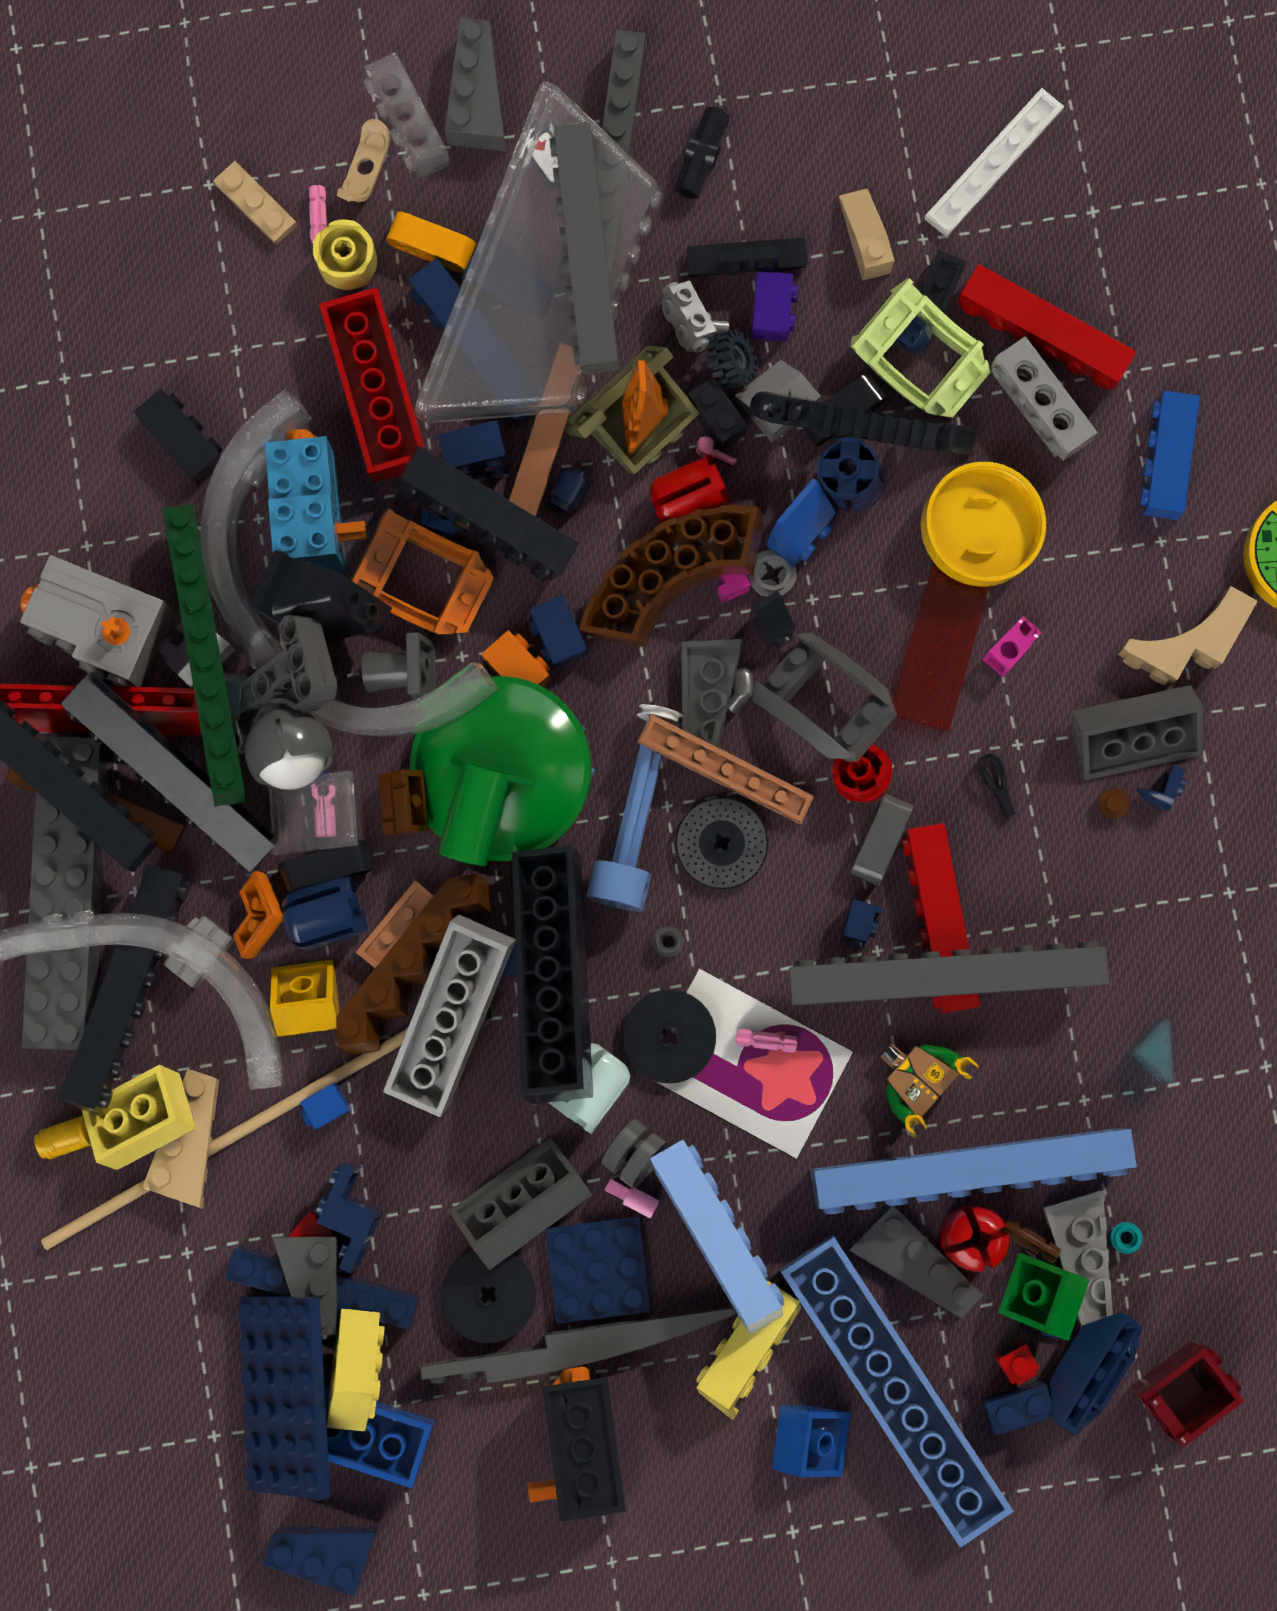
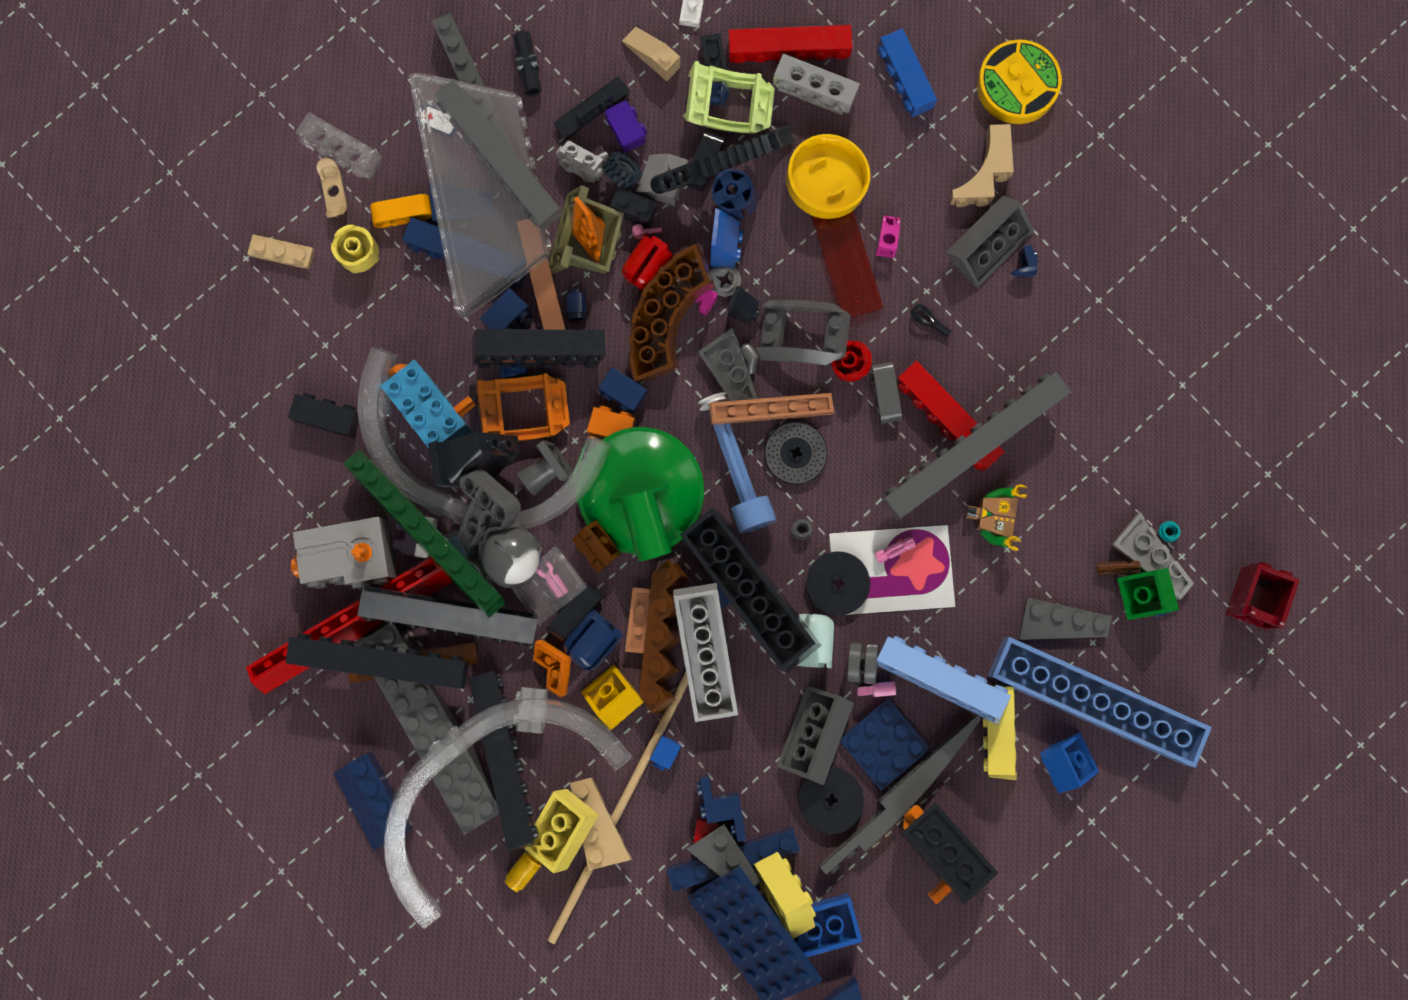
camera: 35 degrees left, 0 degrees up
bright pink axle [309,185,327,243] -> none
red brick [319,287,426,483] -> none
dark grey wedge [445,18,506,152] -> none
medium blue brick [810,1128,1137,1214] -> none
dark blue brick [841,899,883,949] -> none
red cylinder [938,1205,1010,1272] -> none
dark blue brick [980,1380,1053,1435] -> none
red window [993,1340,1039,1387] -> none
dark blue wedge [1049,1312,1143,1436] -> none
reddish brown plate [1098,788,1130,819] -> none
clear light blue slope [1128,1019,1174,1083] -> none

